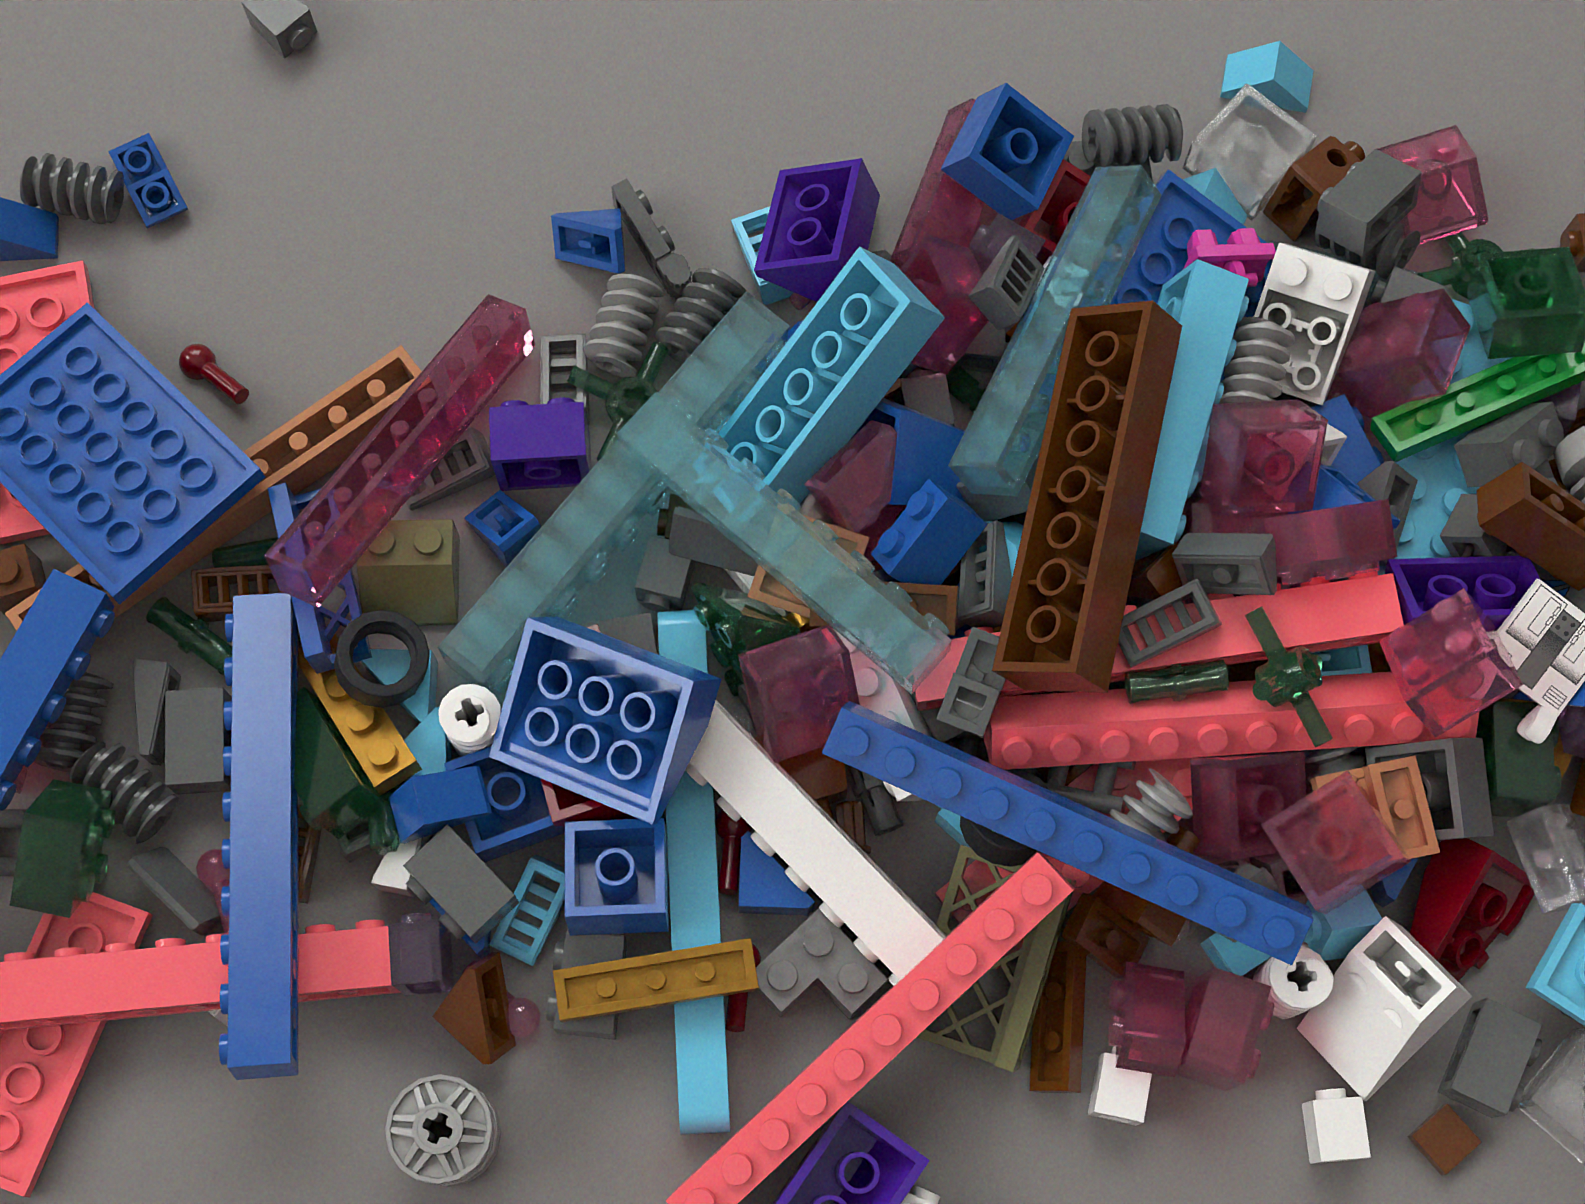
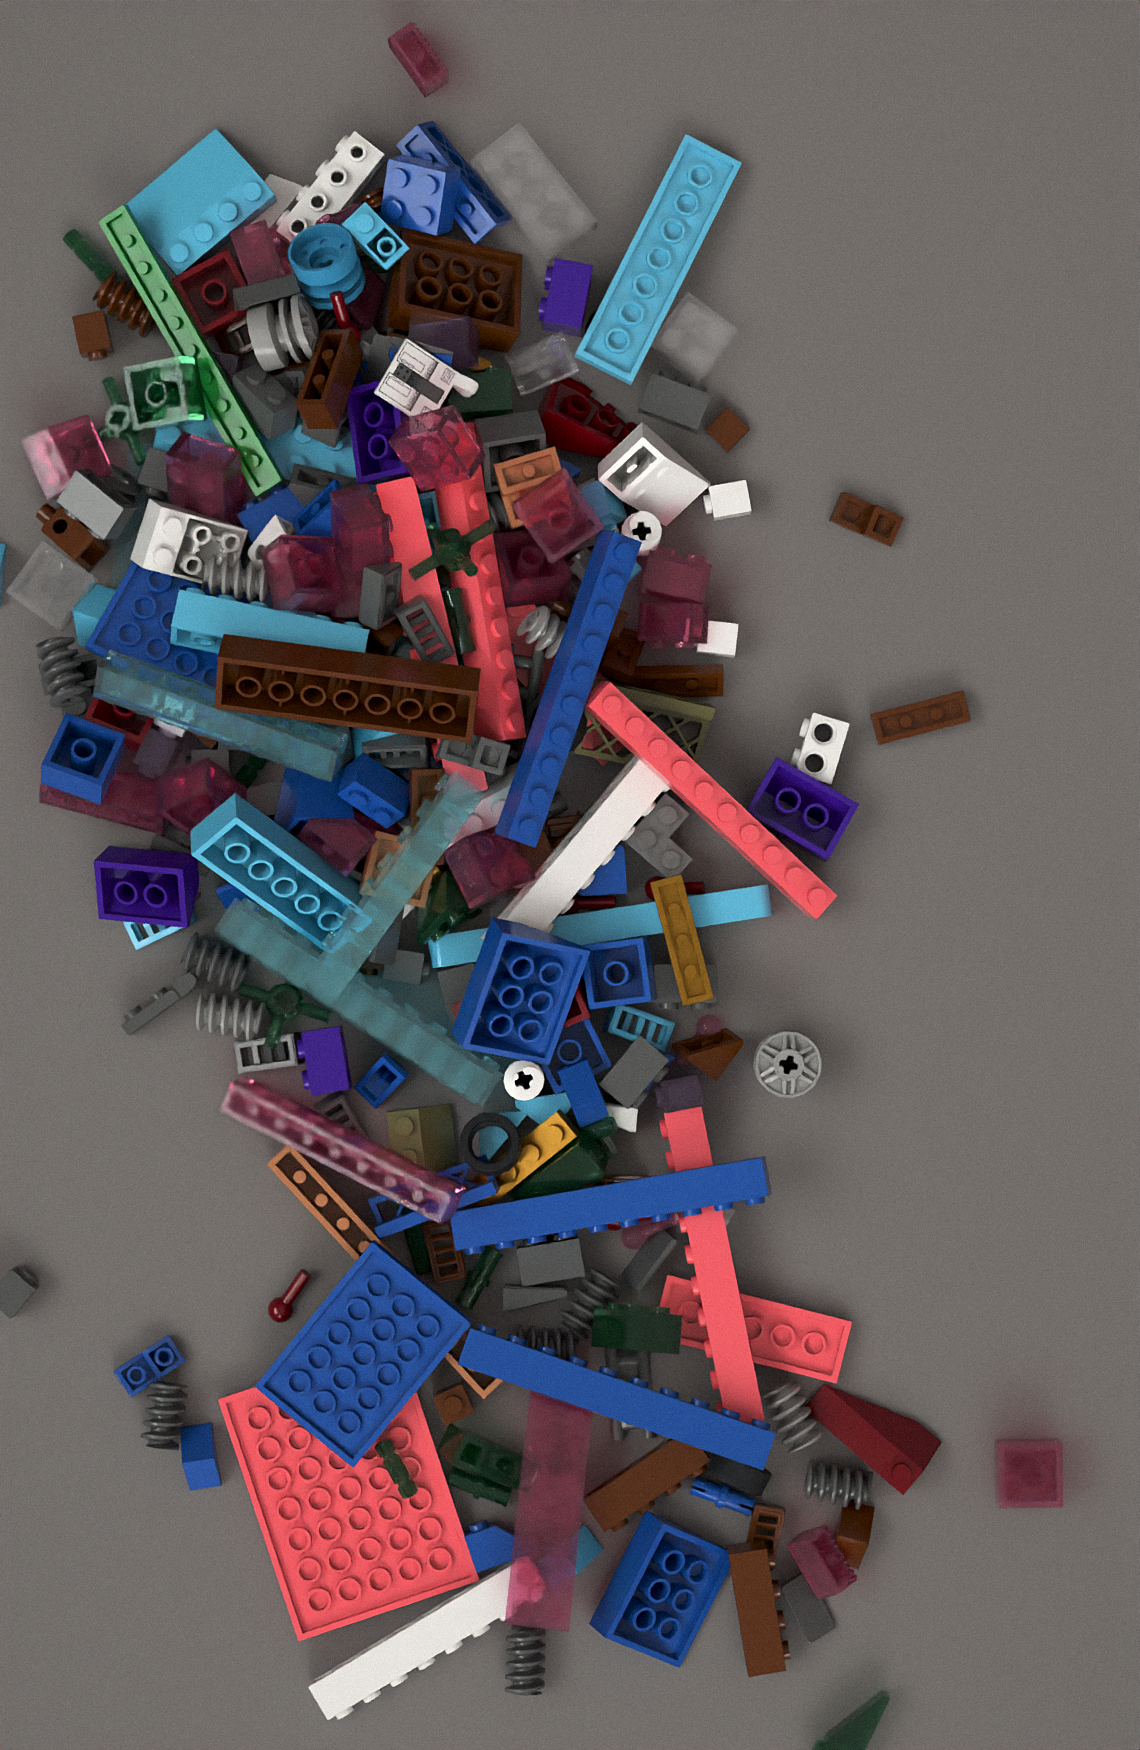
camera: 95 degrees left, 15 degrees up
blue slope [551,208,625,274] -> none
dark grey slope [968,234,1045,330] -> none
dark pink hips [1183,228,1276,287] -> none

